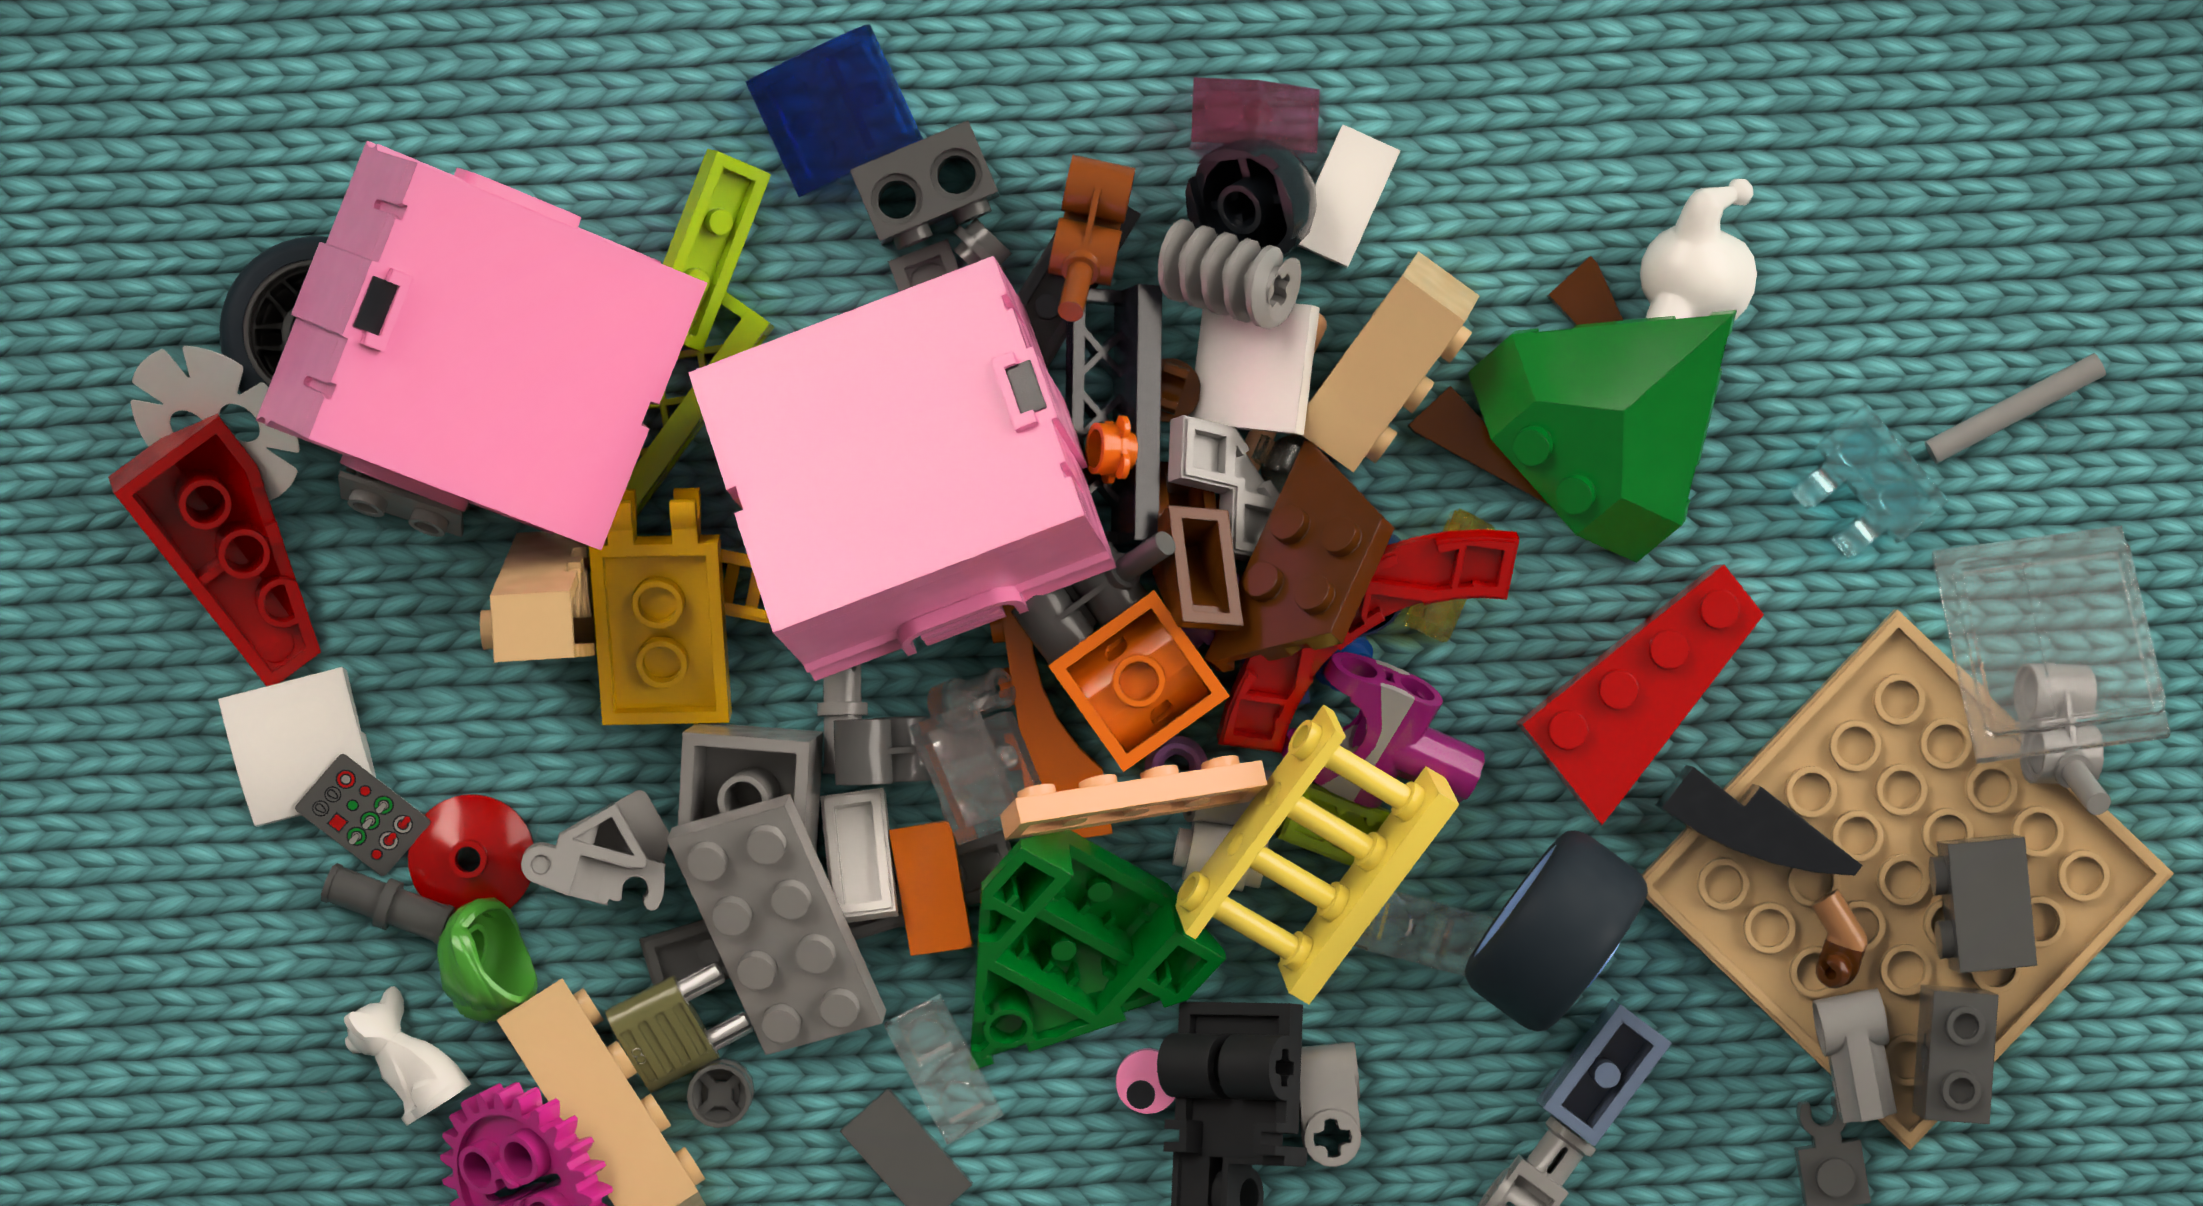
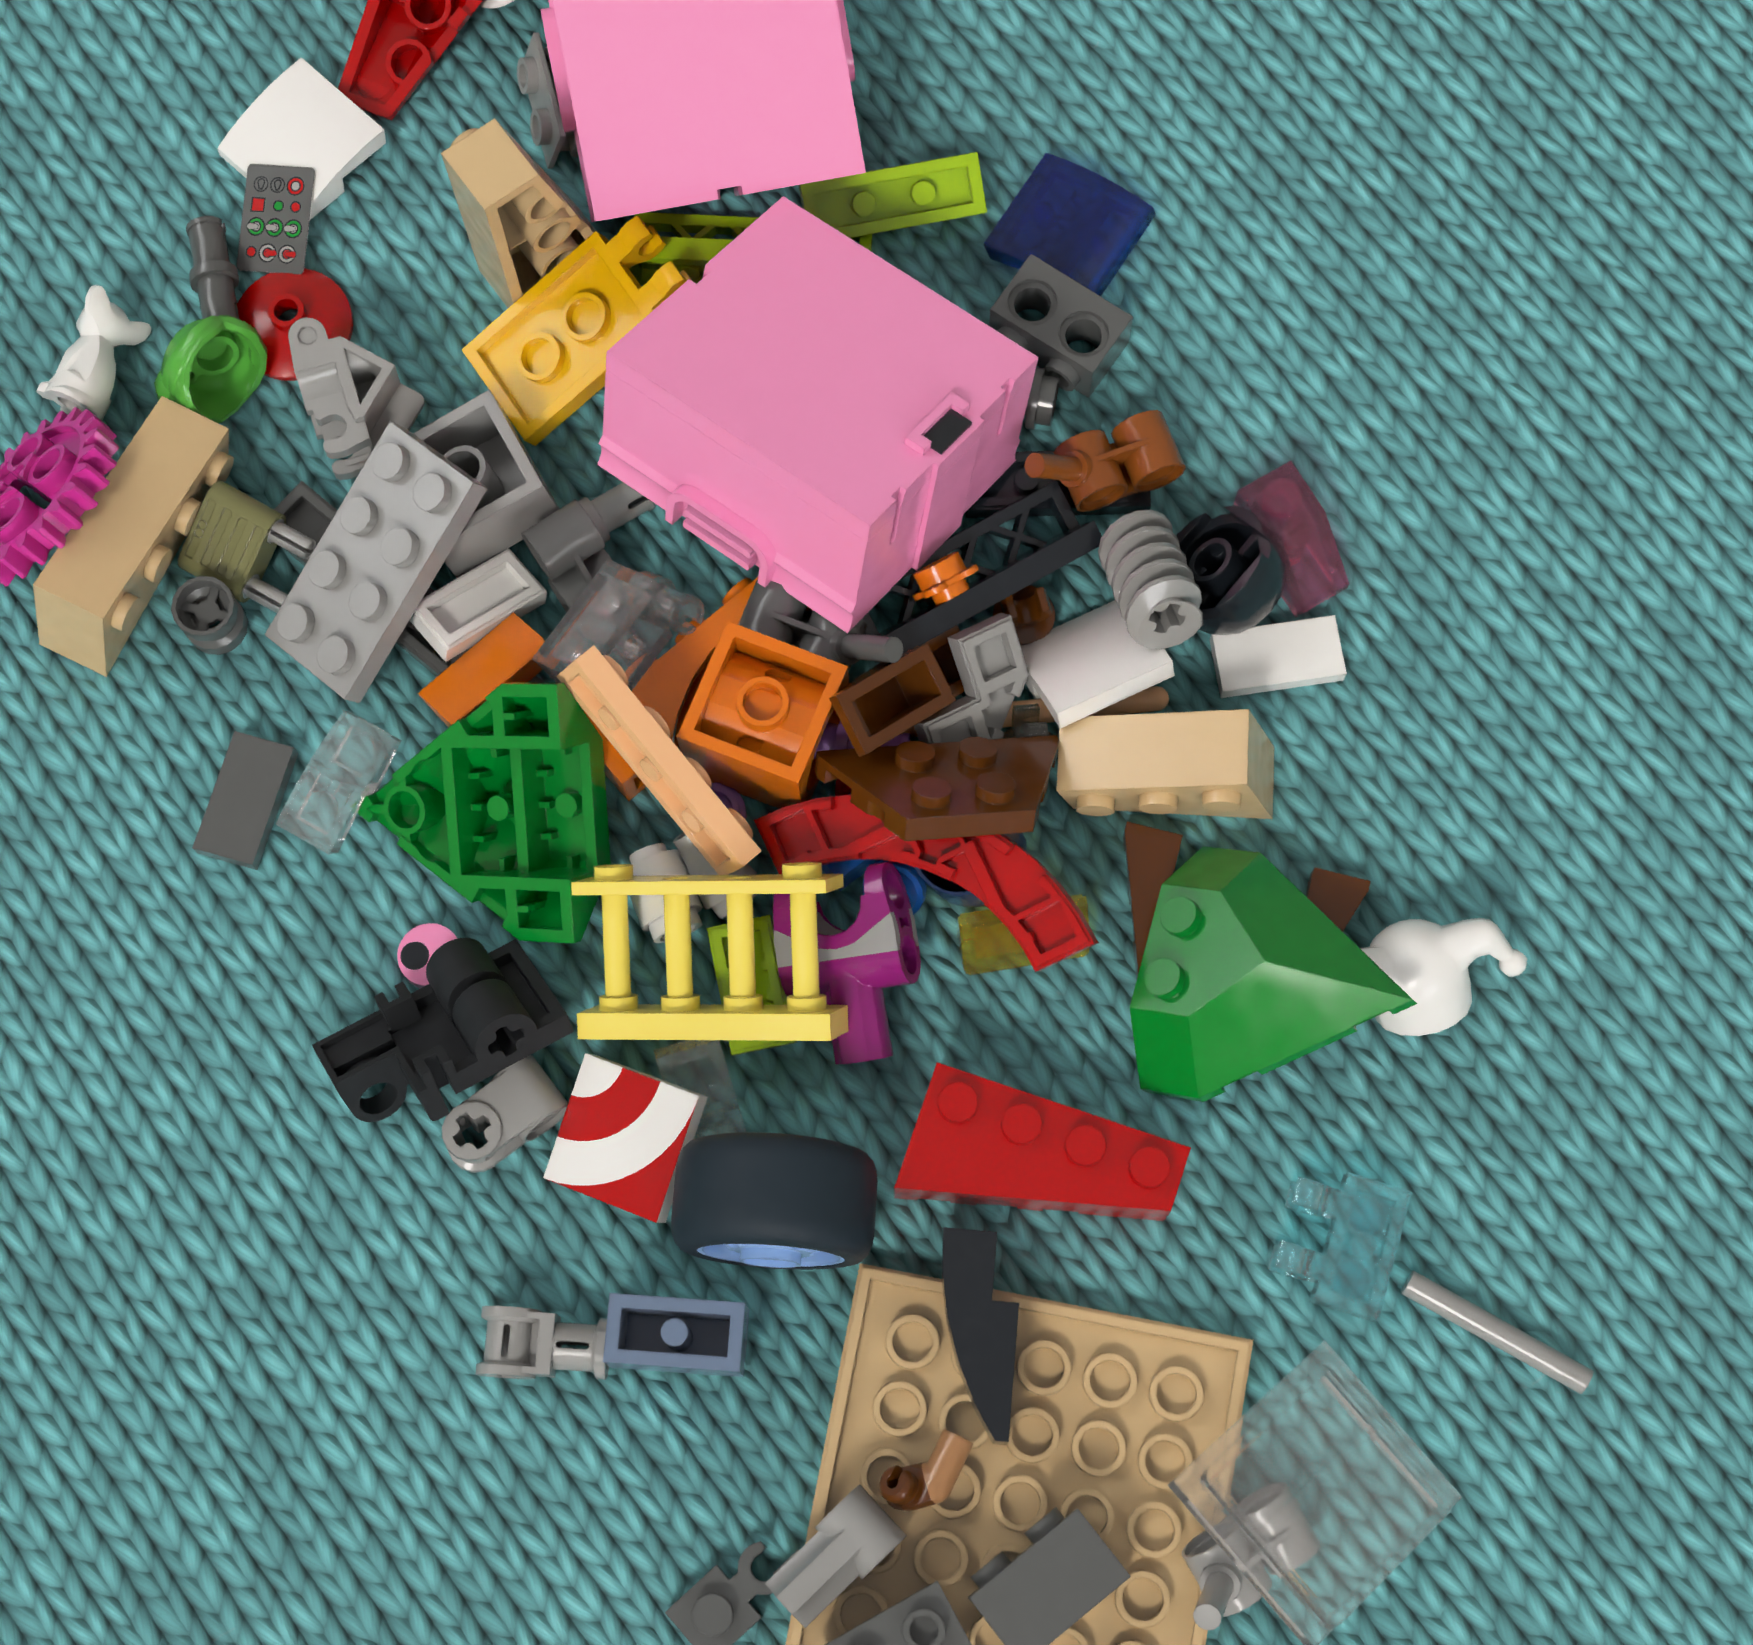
camera: 65 degrees right, 15 degrees down
none -> tile [543,1053,708,1223]

